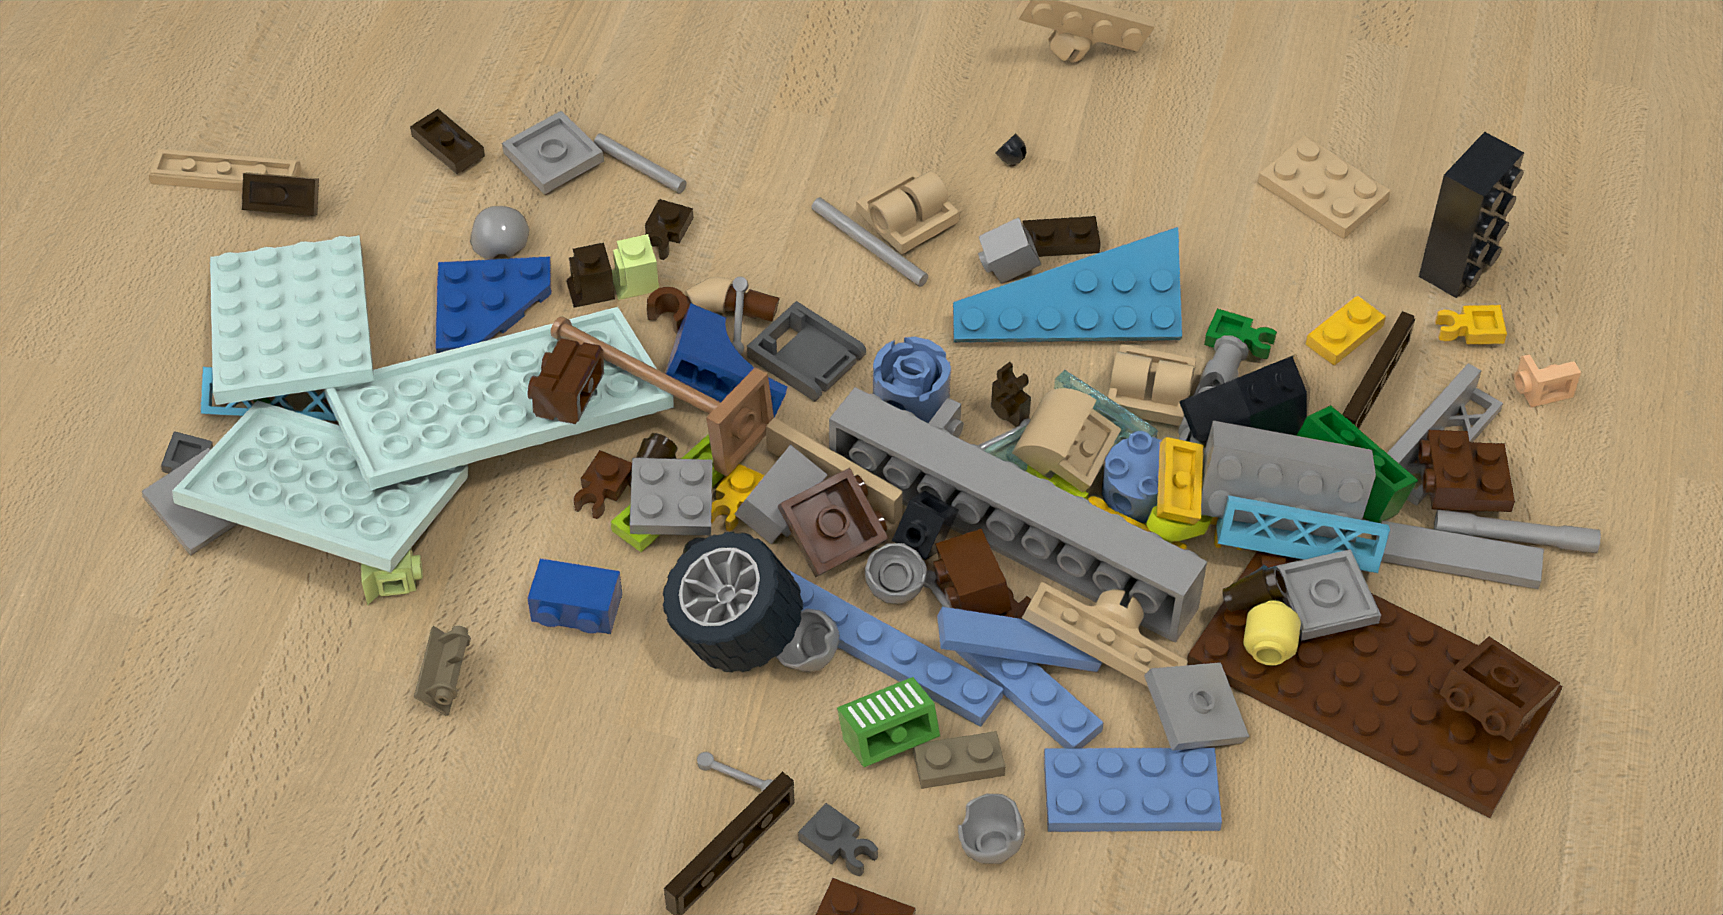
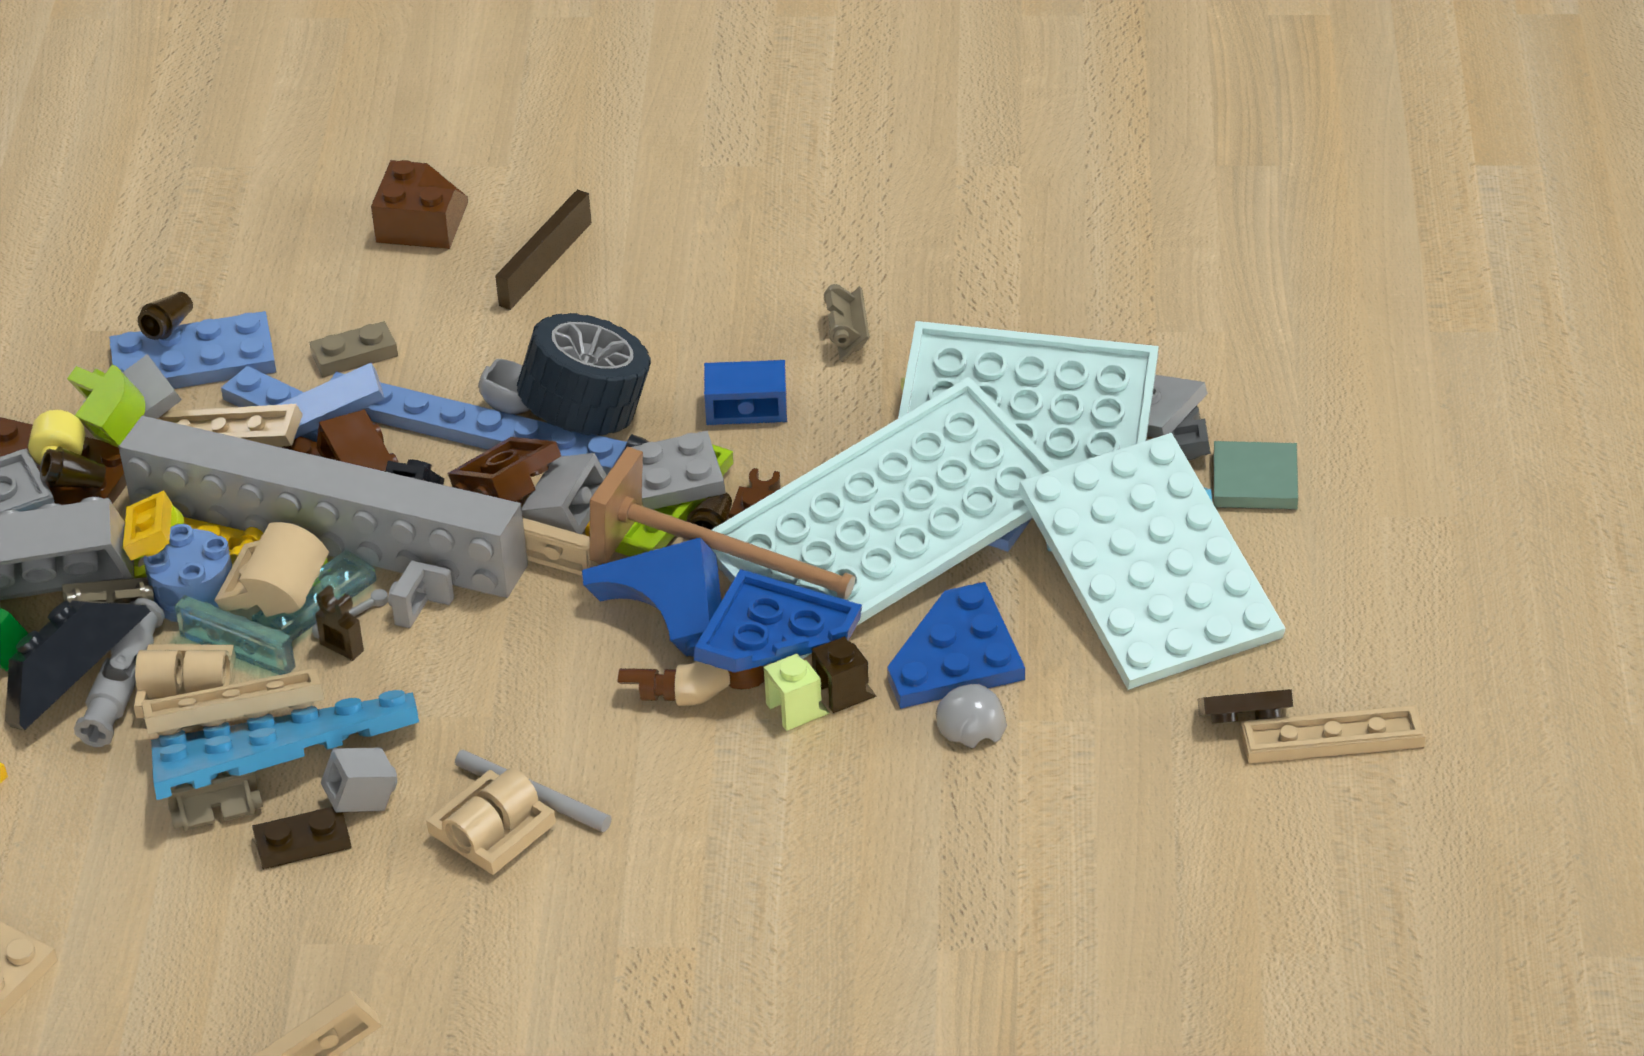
camera: 170 degrees right, 10 degrees down
dark brown plate [410,109,485,174] -> none
light grey plate [502,111,604,194] -> none
reddish brown brick [527,338,604,424] -> none
light grey bar [594,133,687,193] -> none
dark brown plate [645,199,694,260] -> none
light grey hinge [697,752,773,791] -> none
light grey hinge [732,277,749,355] -> none
dark grey container [747,301,866,401] -> none
dark grey plate [798,803,878,876] -> none
bright green brick [837,677,940,767] -> none
light grey hair [865,543,927,604] -> none
medium blue brick [873,337,951,423] -> none
light grey hair [958,793,1025,864] -> none
black hinge [995,133,1027,165] -> none
green plate [1204,308,1277,359] -> none
none -> lime brick [67,364,145,448]
none -> dark brown cone [137,292,193,340]
none -> tan plate [141,668,324,736]
none -> blue plate [694,569,862,672]
none -> sand green tile [1214,441,1298,509]

